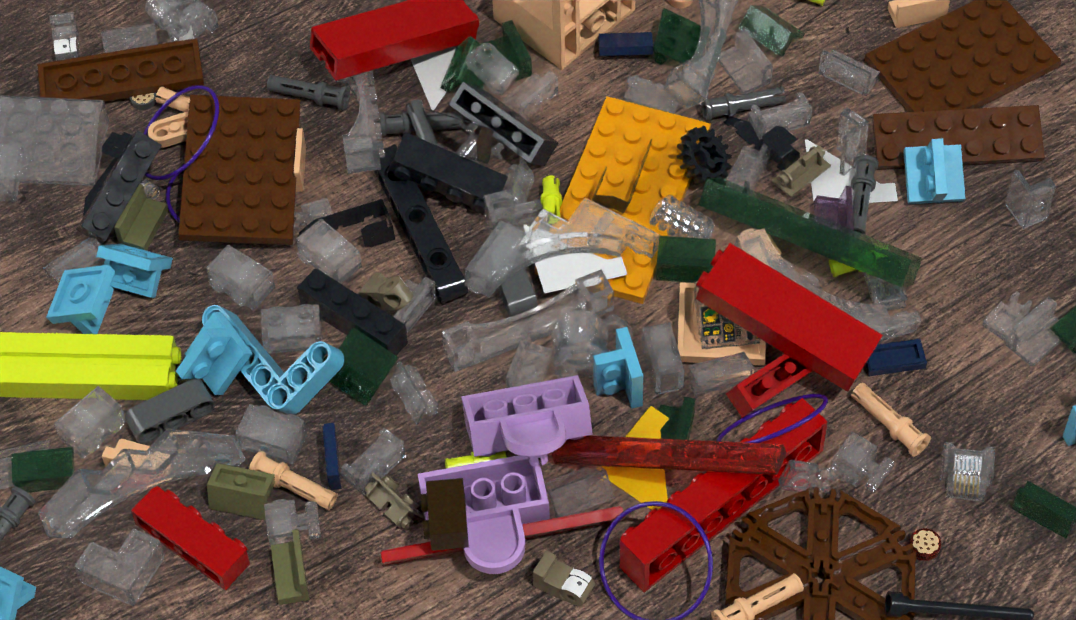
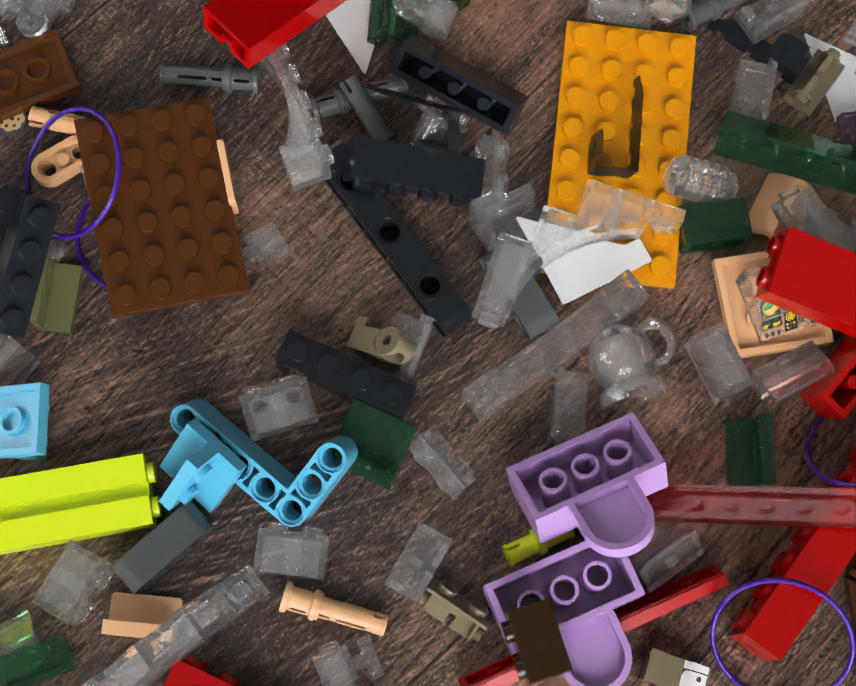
camera: 20 degrees left, 20 degrees up
medium azure bracket [96,244,173,298] -> none
clear brick [206,245,275,311] -> none
olive panel [207,463,275,521] -> none
clear brick [296,218,362,283] -> none
black piece [299,199,395,247] -> none
dark blue tile [323,423,342,490] -> none
clear panel [501,71,558,120] -> none
neon yellow pin [540,175,562,225] -> none
medium azure bracket [593,327,643,409] -> none
yellow sticker [597,406,669,510] -> none
black gear [677,126,732,188] -> none

